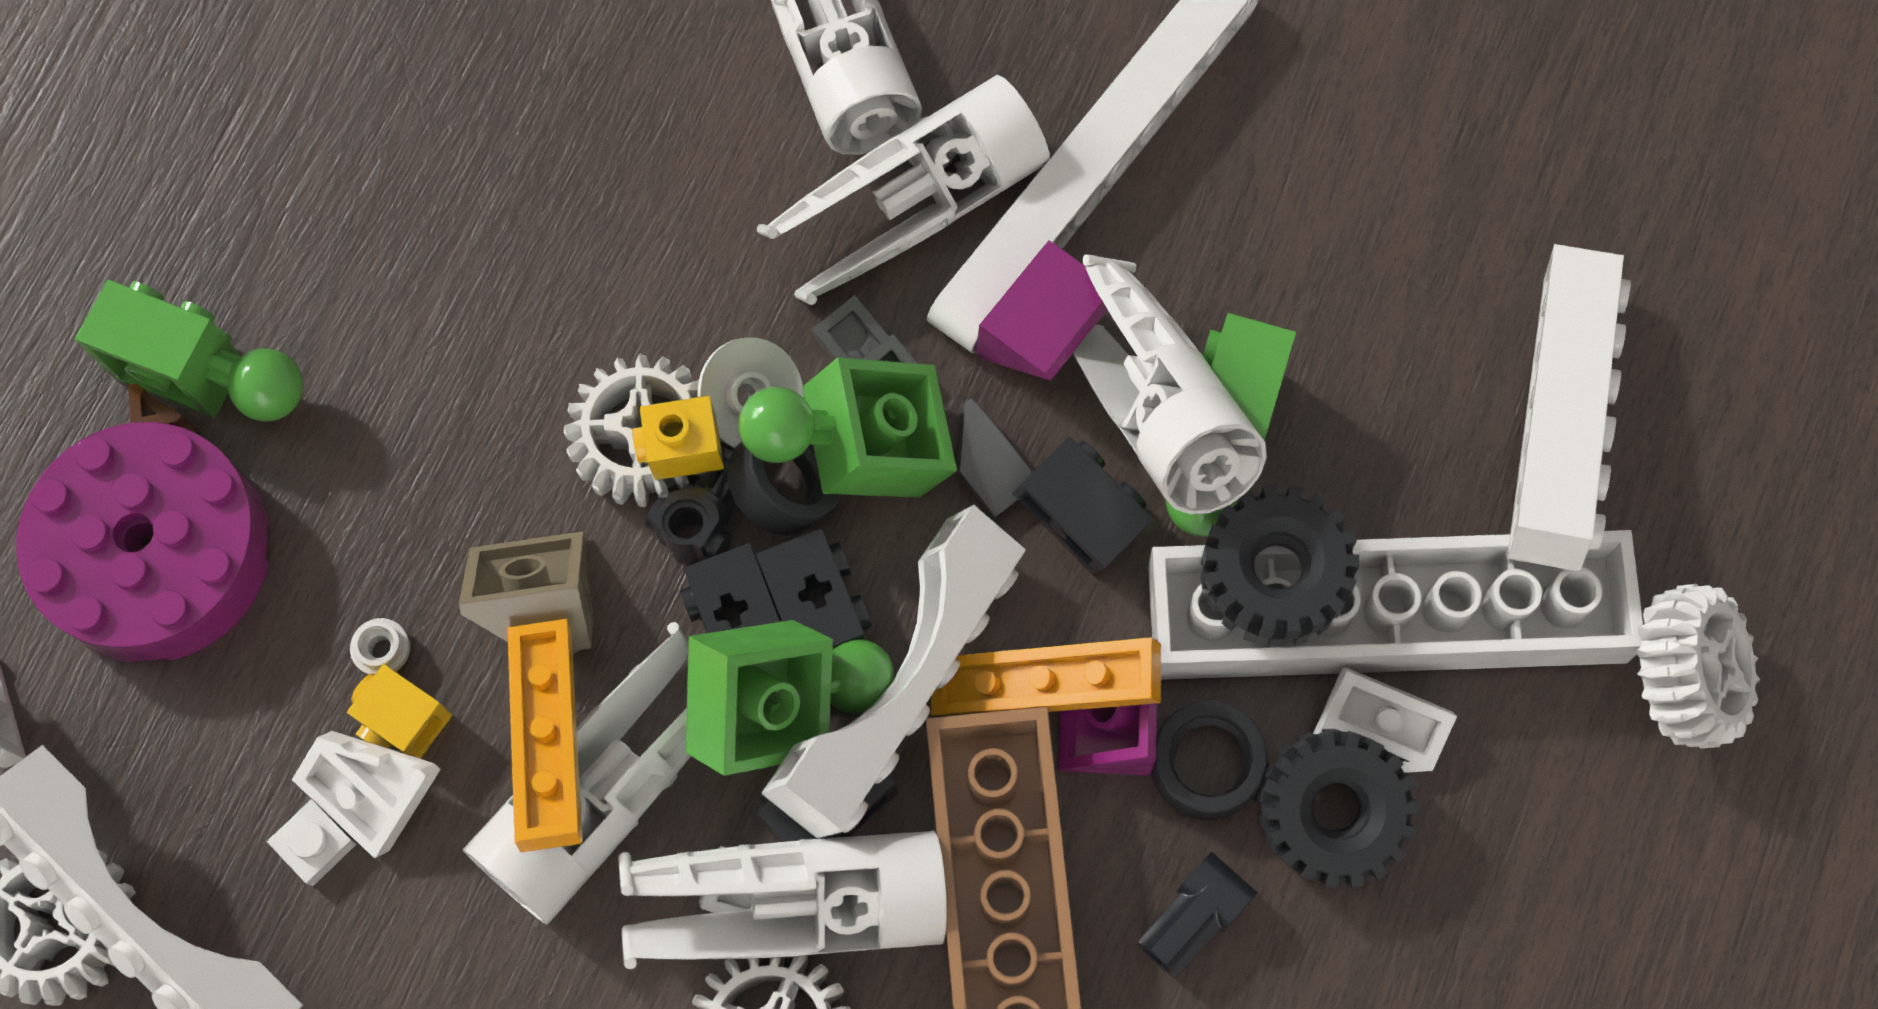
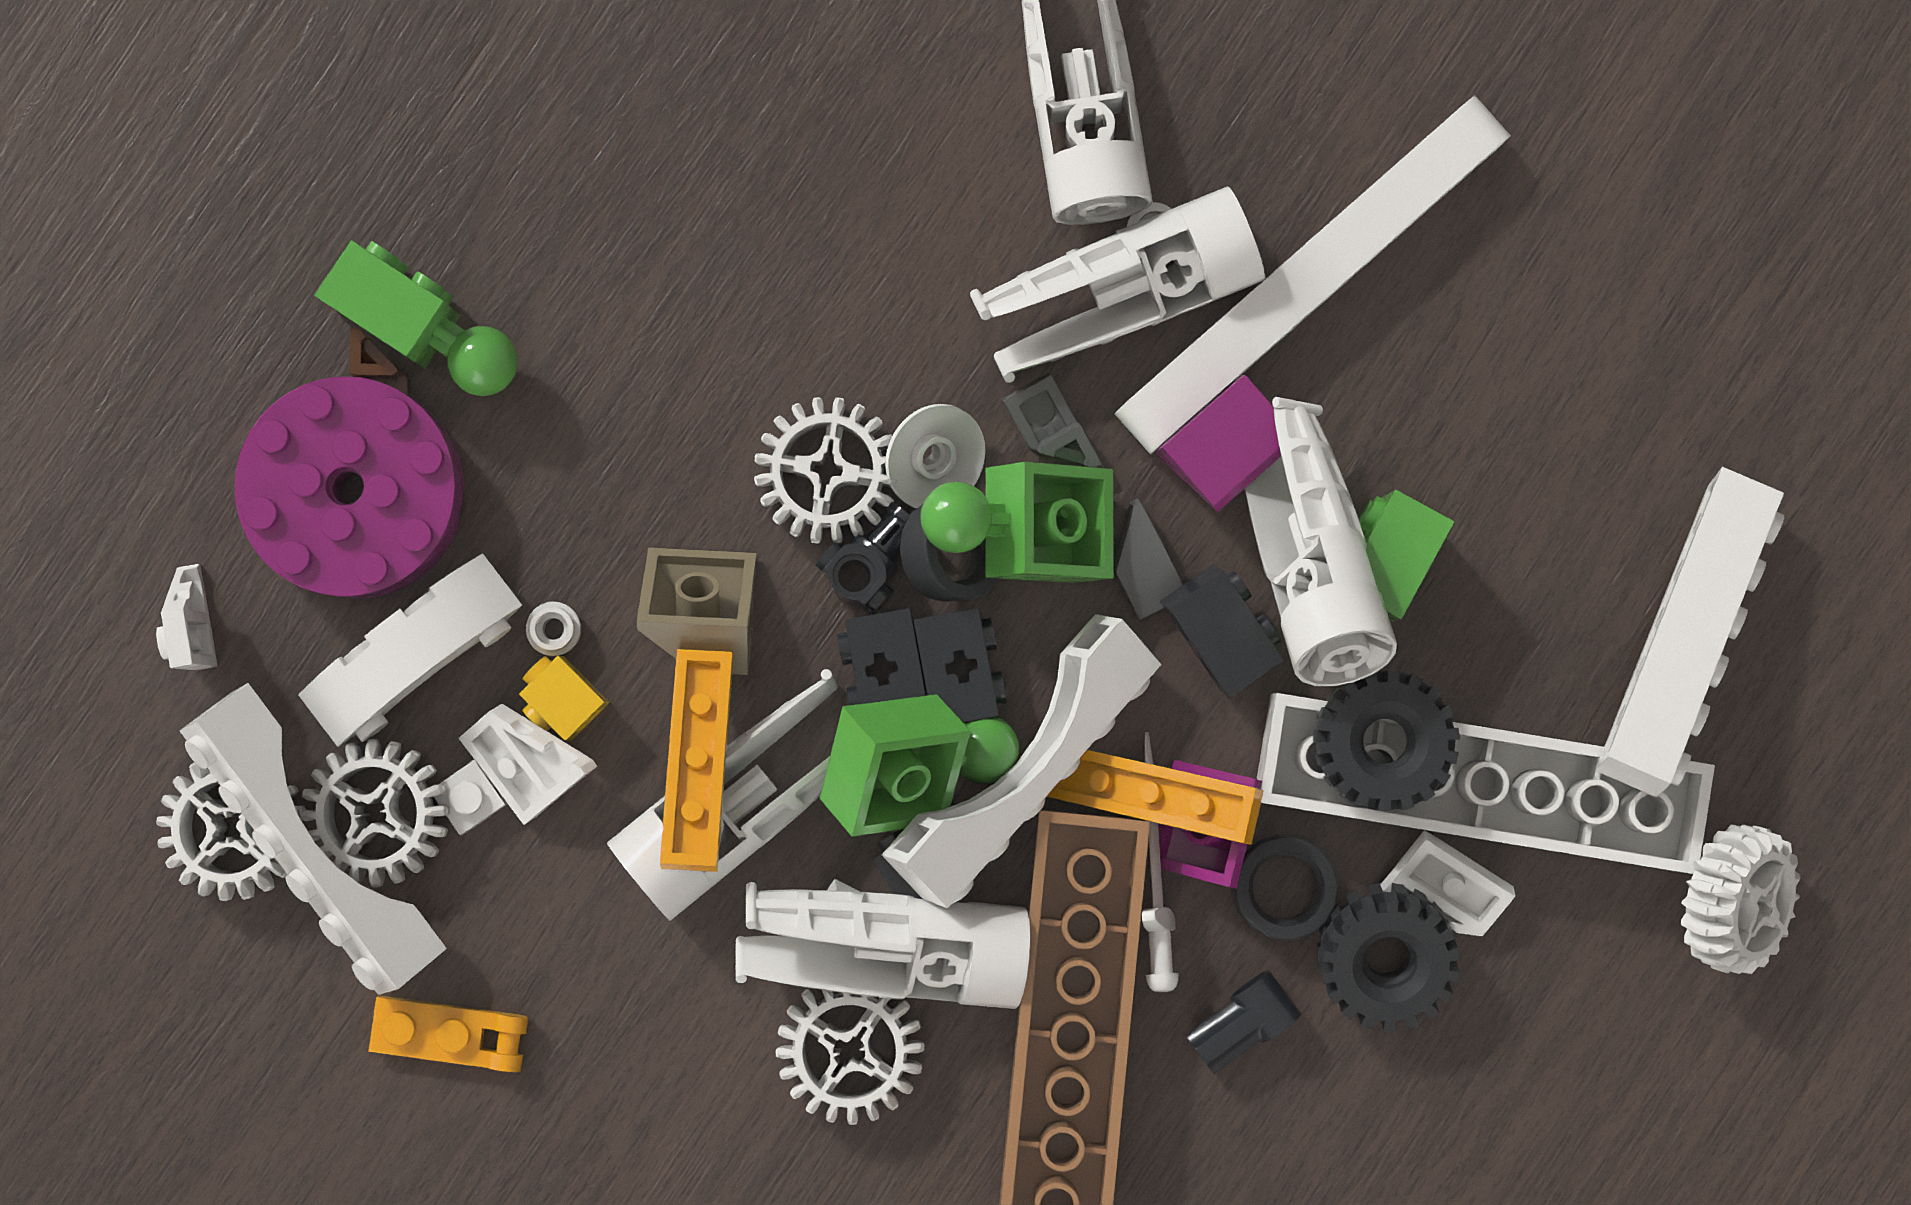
camera: 10 degrees right, 15 degrees up
yellow brick [632,395,724,480] -> none
none -> white brick [298,553,522,747]
none -> white gear [300,739,450,887]
none -> white sword [1142,732,1179,992]

